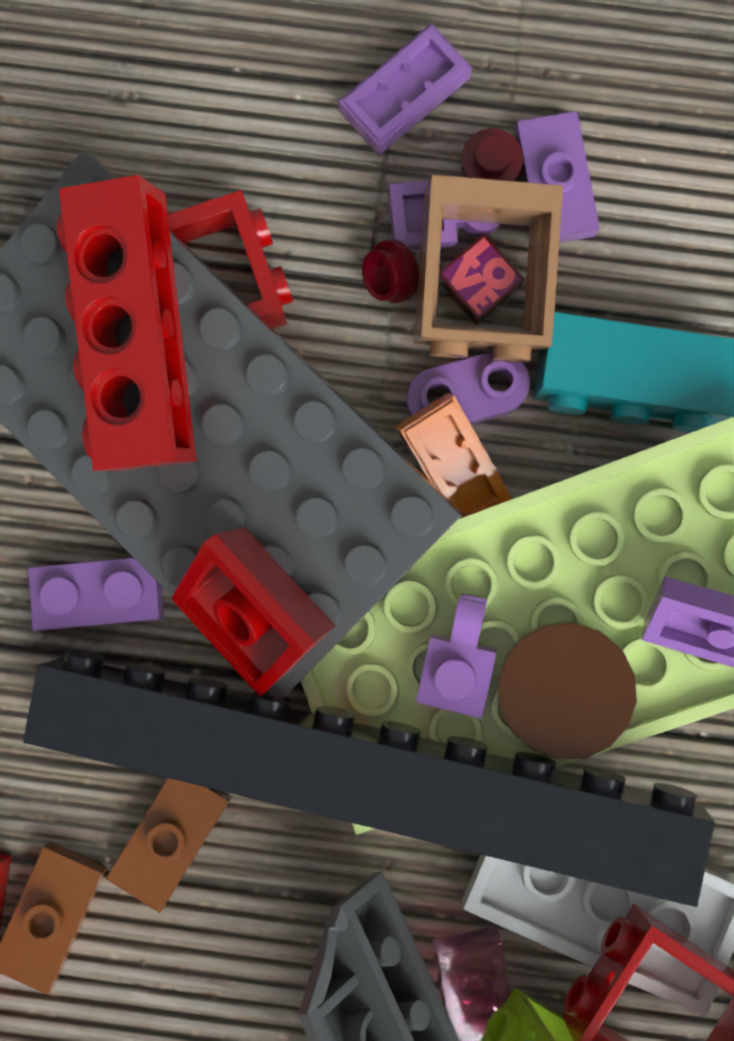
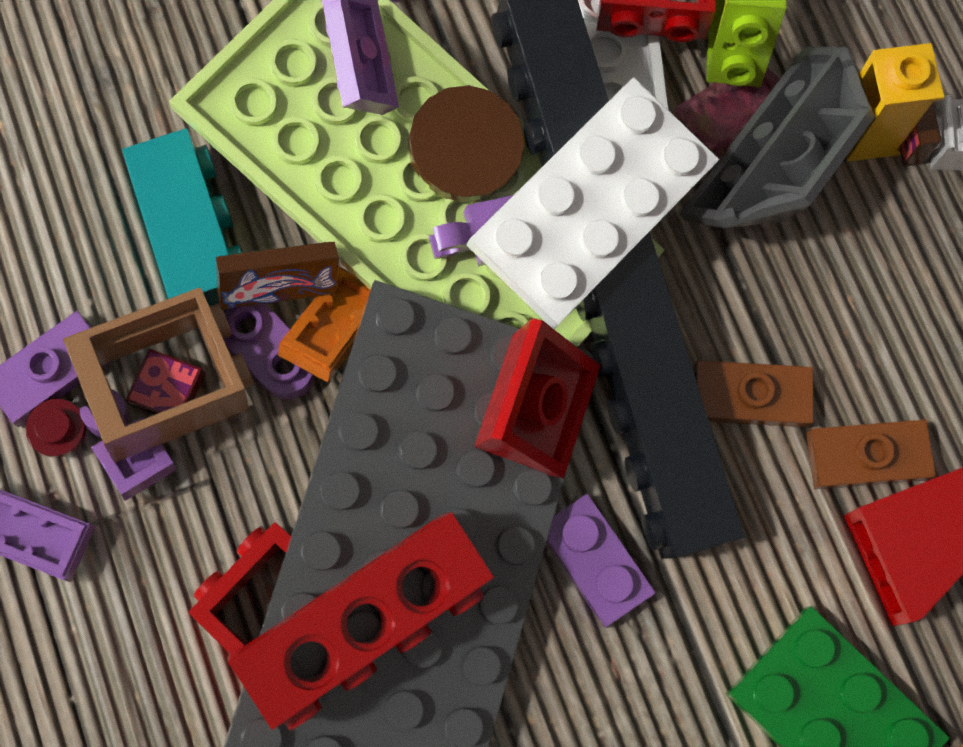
camera: 120 degrees left, 10 degrees down
dark red plate [362,239,419,304] -> none
none -> reddish brown tile [216,241,339,310]
none -> white plate [467,77,719,329]

